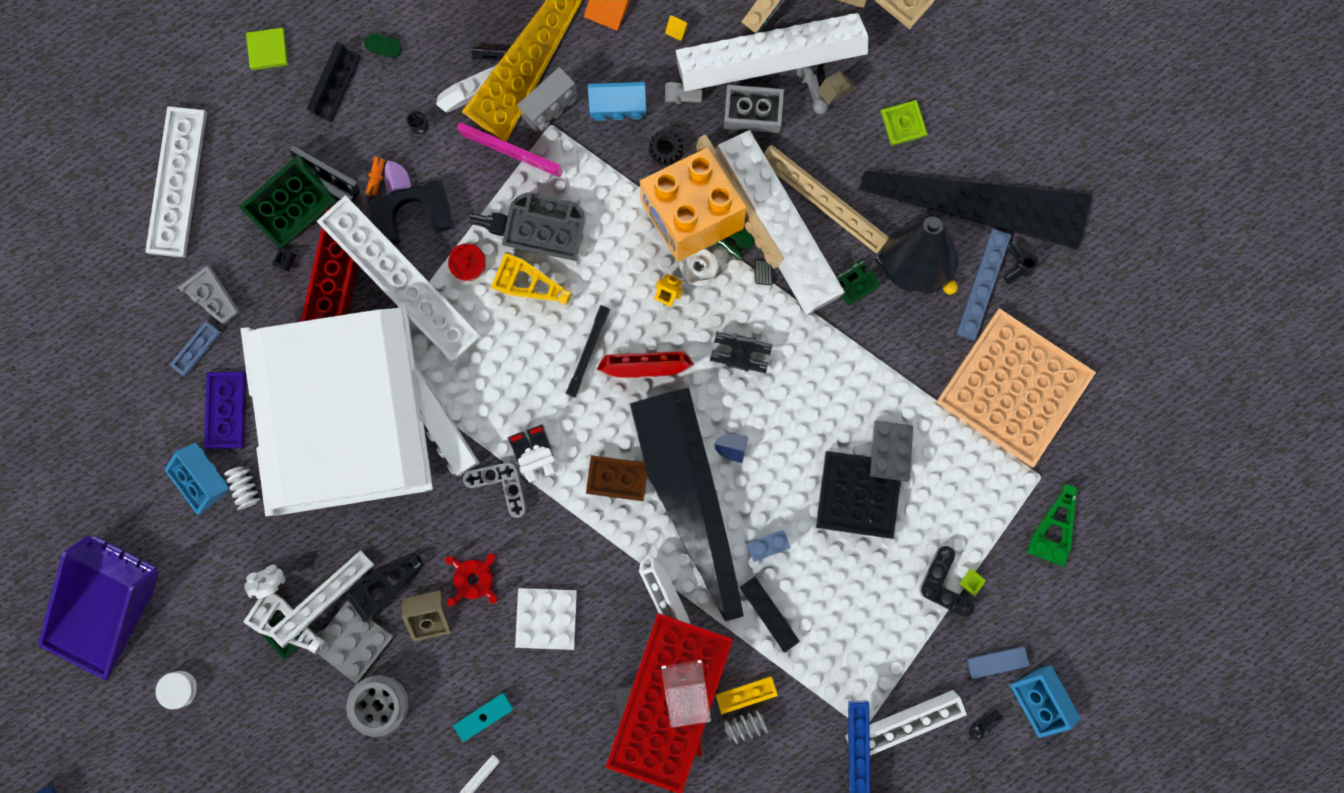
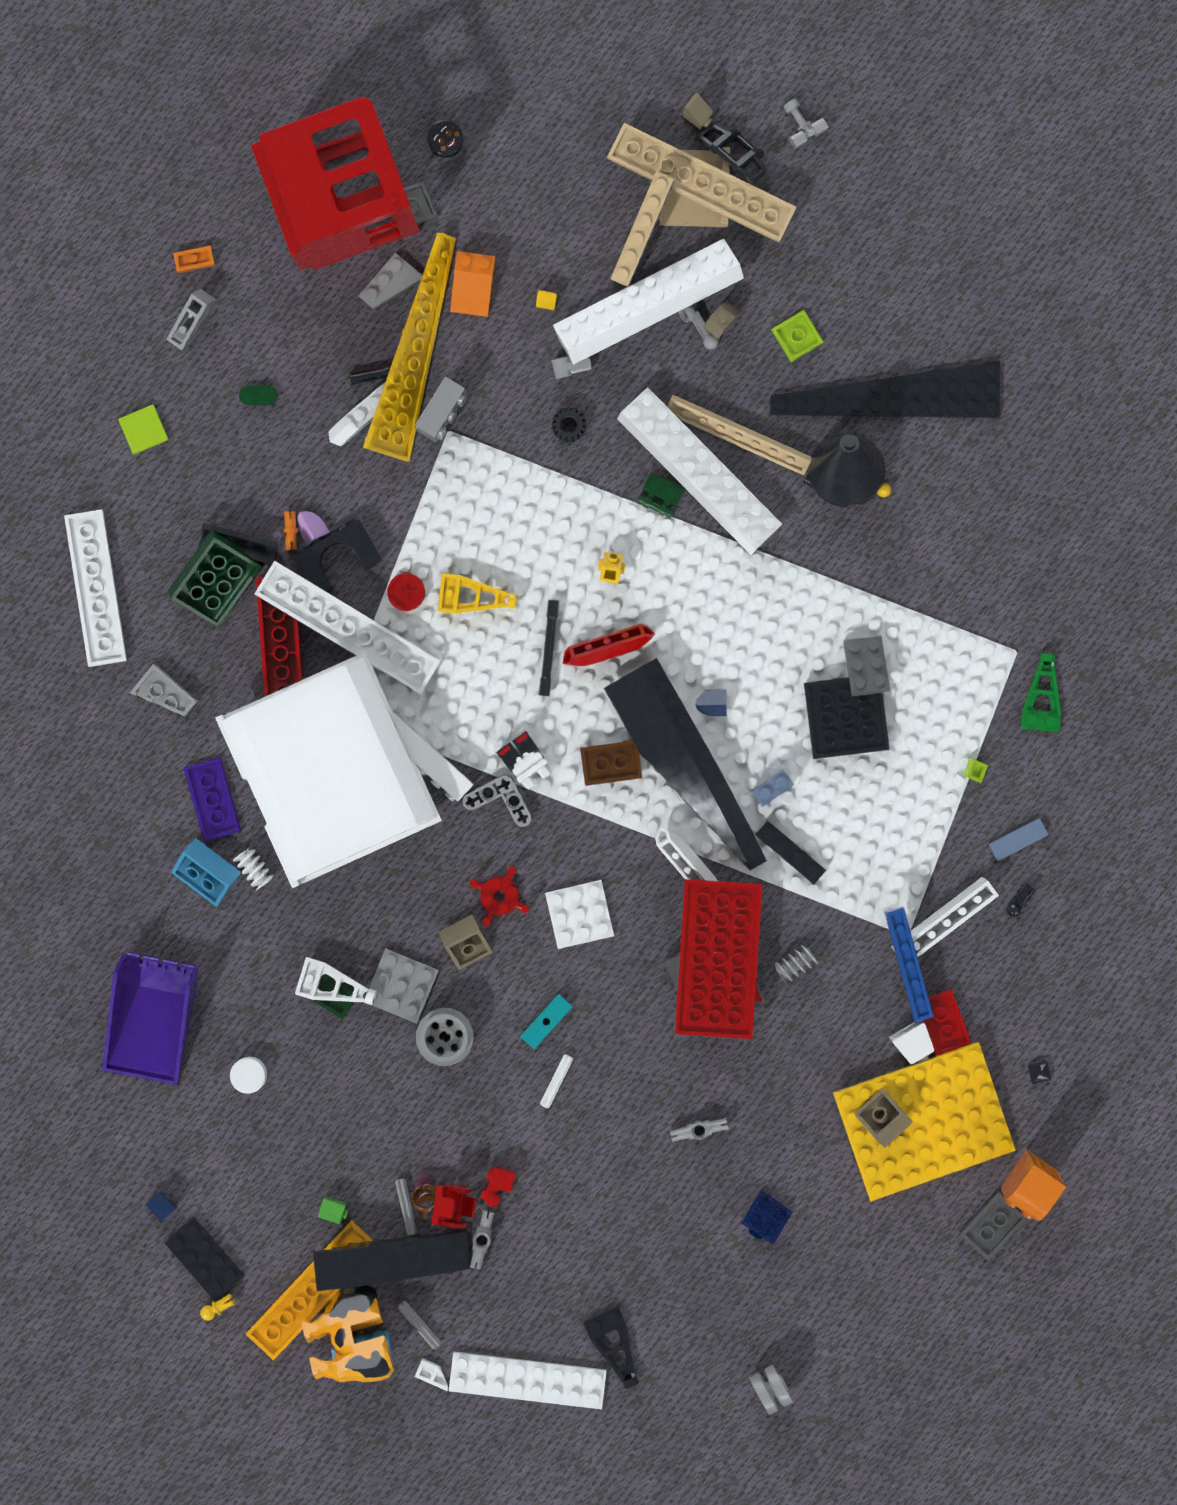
camera: 20 degrees left, 5 degrees up
sand blue tile [169,321,222,377] -> none
white plate [244,565,286,599] -> none
white plate [268,550,374,648] -> none
black tile [272,248,297,272] -> none
black fence [306,41,361,122] -> none
black plate [345,554,424,623] -> none
black wheel [407,111,429,134] -> none
dark pink tile [457,122,563,177] -> none
black pin [469,213,508,236] -> none
dark grey plate [502,192,586,261] -> none
dark azure slope [588,82,646,121] -> none
light orange brick [640,147,747,262] -> none
clear slope [662,660,711,728] -> none
white plate [679,249,718,286] -> none
tan plate [696,134,784,269] -> none
black pin [710,331,773,374] -> none
yellow plate [715,676,778,714] -> none
light grey brick [724,85,784,133] -> none
light grey sticker [755,259,773,286] -> none
dark green plate [836,260,881,307] -> none
black beam [919,546,975,617] -> none
light nougat plate [935,308,1096,468] -> none
sand blue plate [956,229,1011,341] -> none
black axle [1003,241,1038,285] -> none
dark azure slope [1010,665,1081,738] -> none

